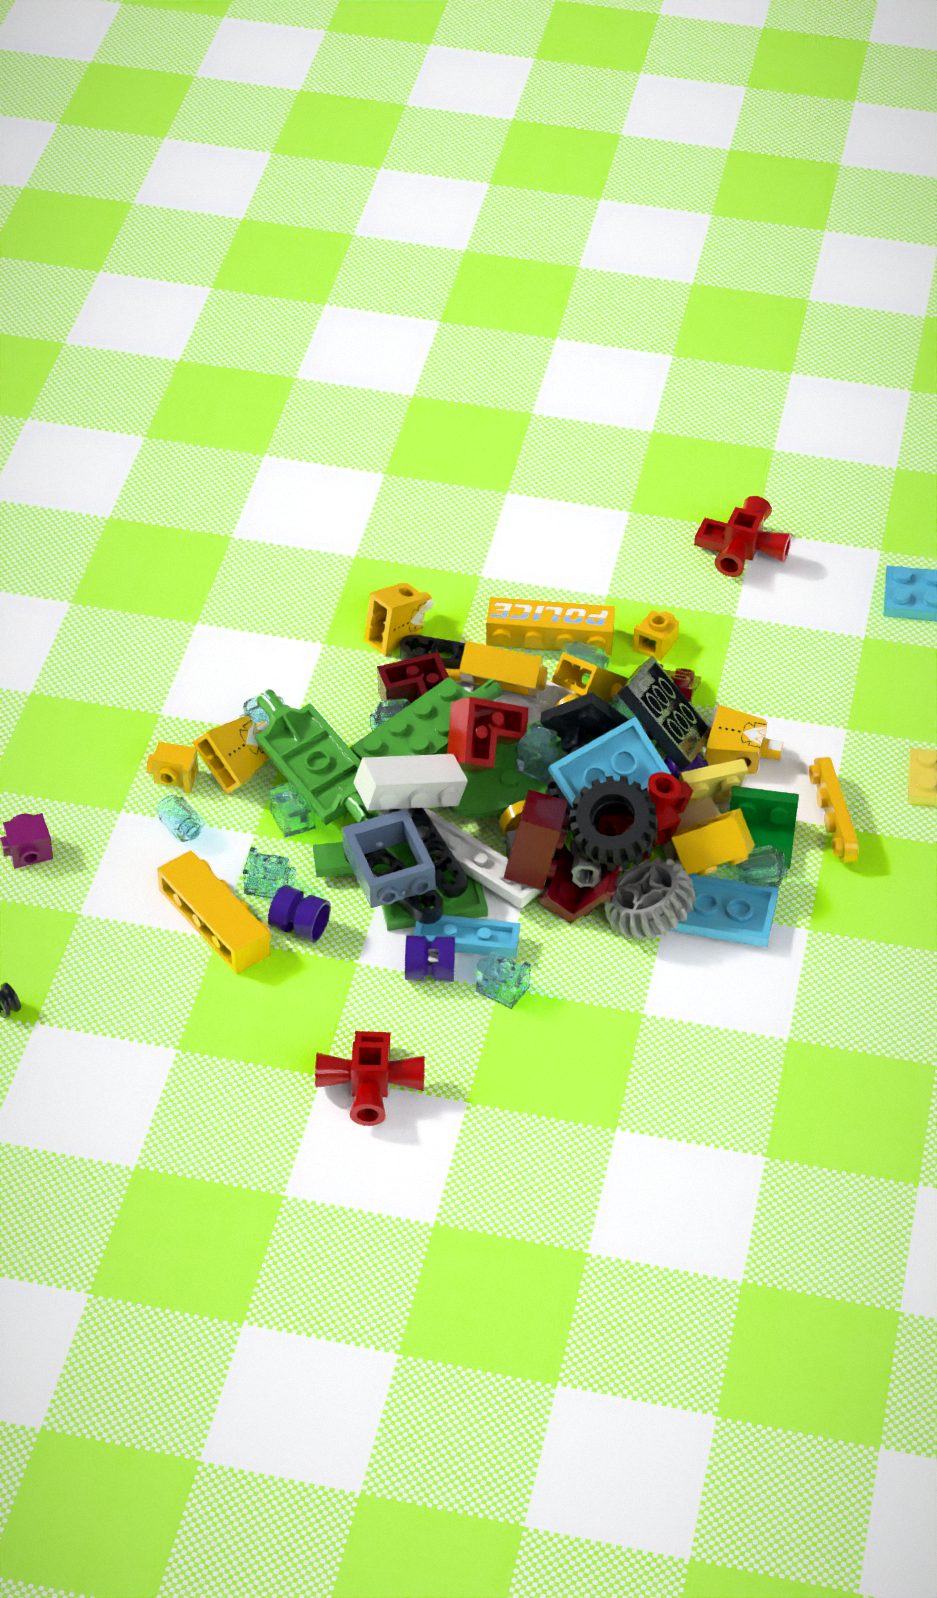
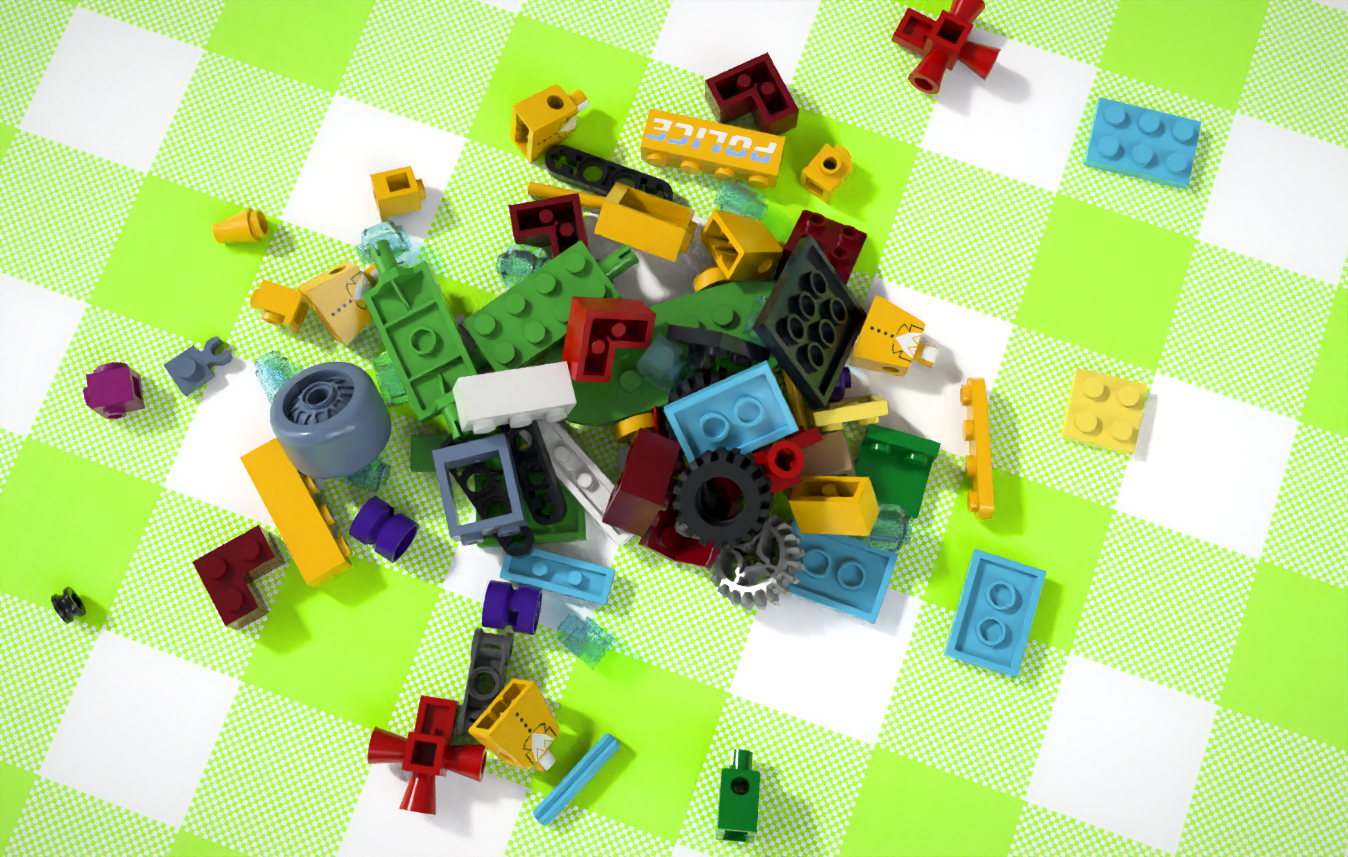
camera: 10 degrees right, 30 degrees up
none -> sand blue plate [163,336,234,396]
none -> dark red brick [192,525,285,631]
none -> yellow cone [212,208,269,244]
none -> sand blue wheel [269,362,392,480]
none -> yellow brick [370,166,426,223]
none -> dark grey piece [457,627,514,736]
none -> yellow torso [468,678,560,772]
none -> medium azure axle [532,733,621,826]
none -> dark red brick [705,52,799,135]
none -> green torso [715,749,760,843]
none -> medium azure plate [943,549,1046,678]

